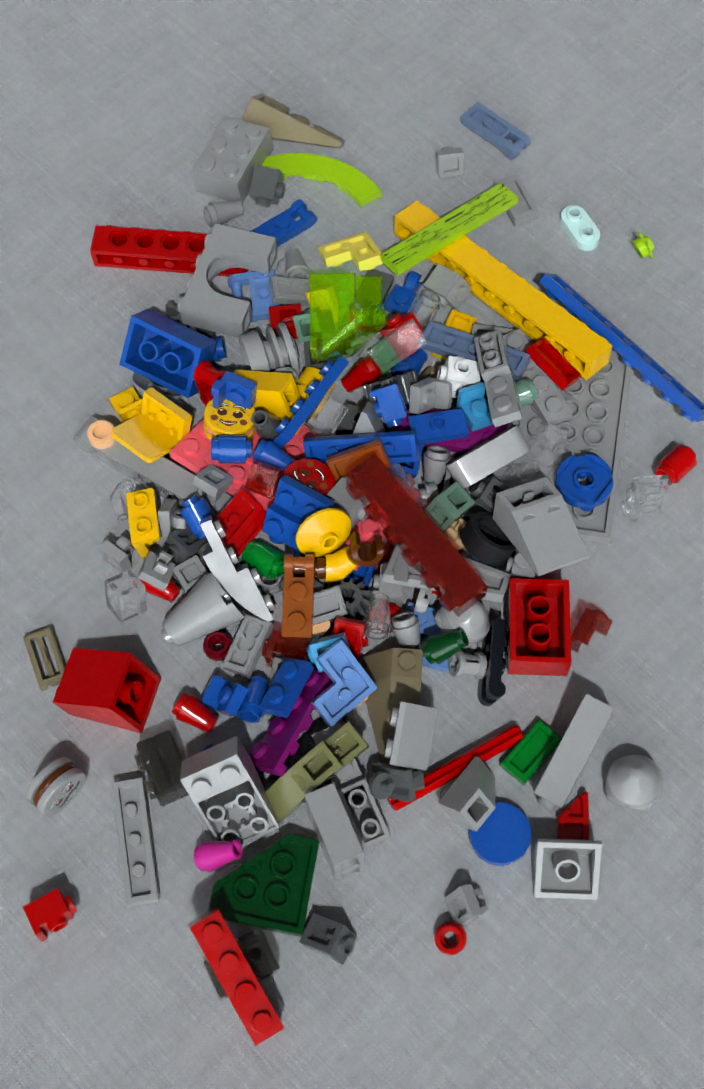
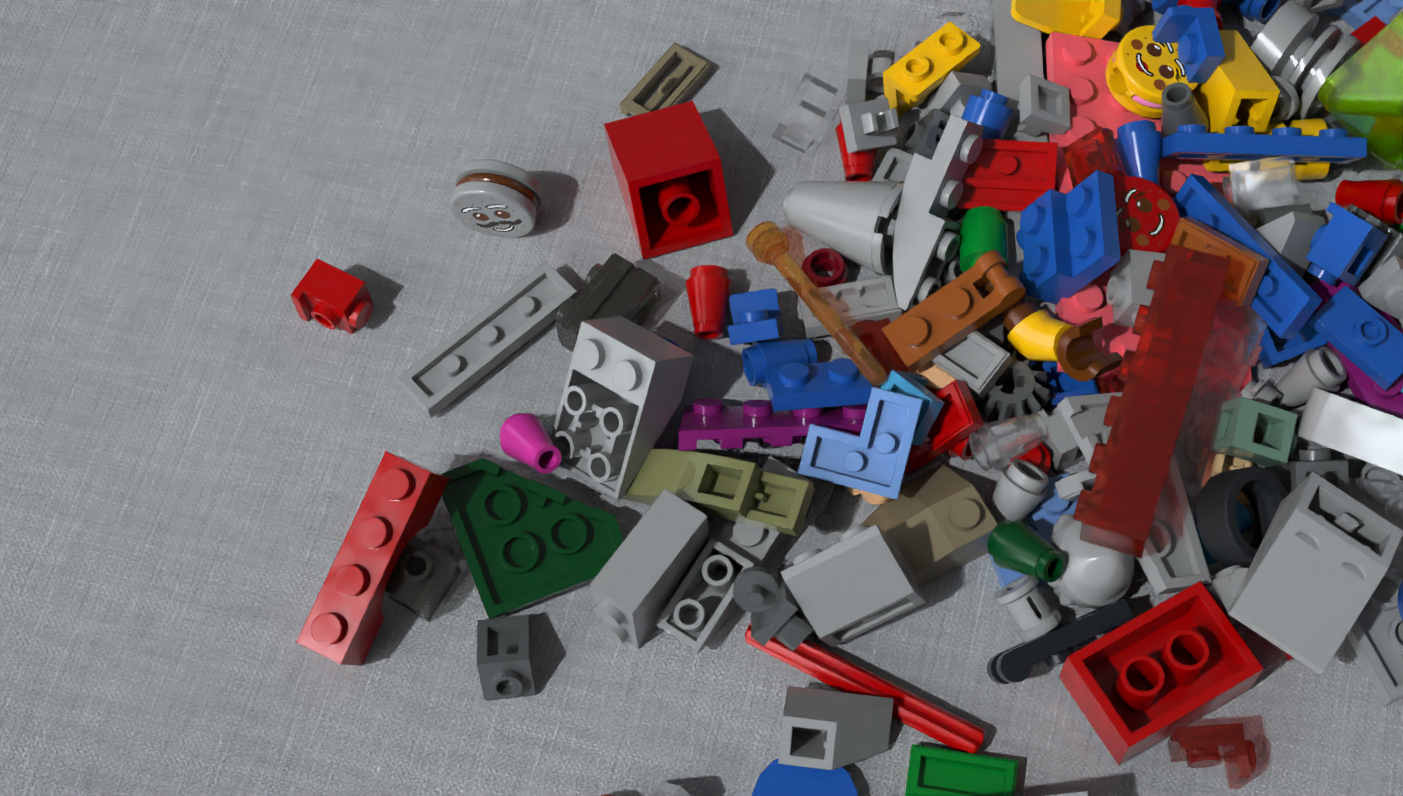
camera: 60 degrees right, 0 degrees up
blue brick [211,434,252,463] -> none
yellow dish [295,508,351,557] -> none
none -> clear orange piece [746,221,887,386]

